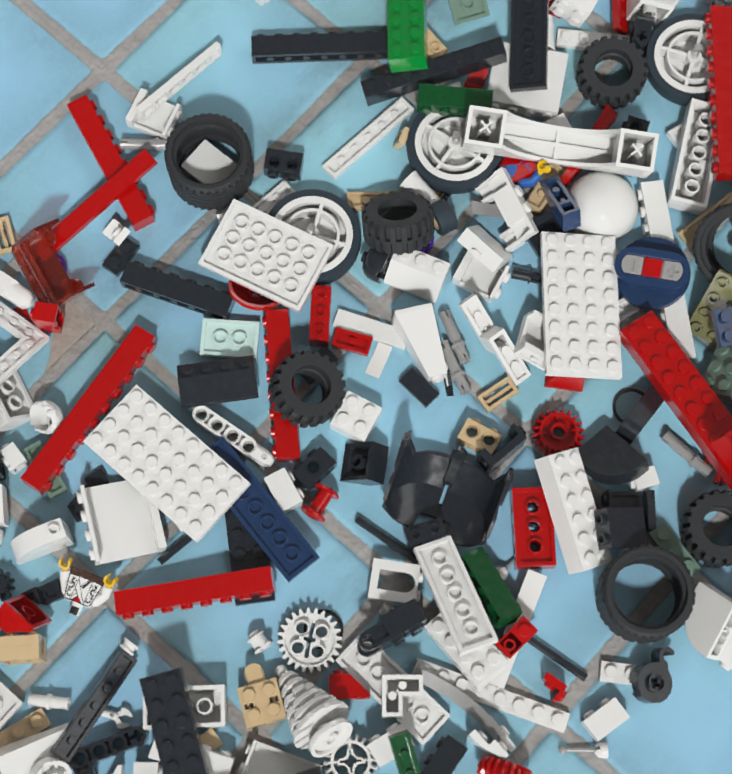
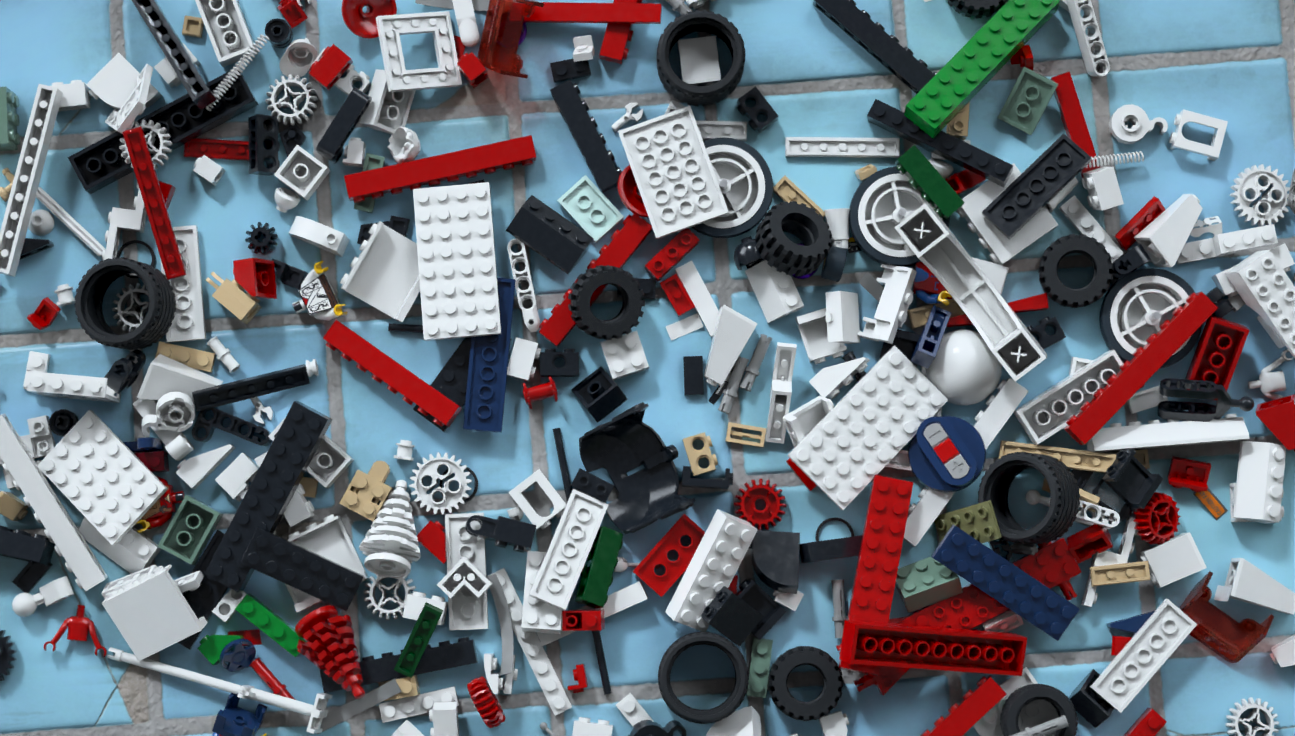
camera: 45 degrees right, 10 degrees up
none -> white bar [611,103,643,131]
none -> white slope [809,357,870,399]

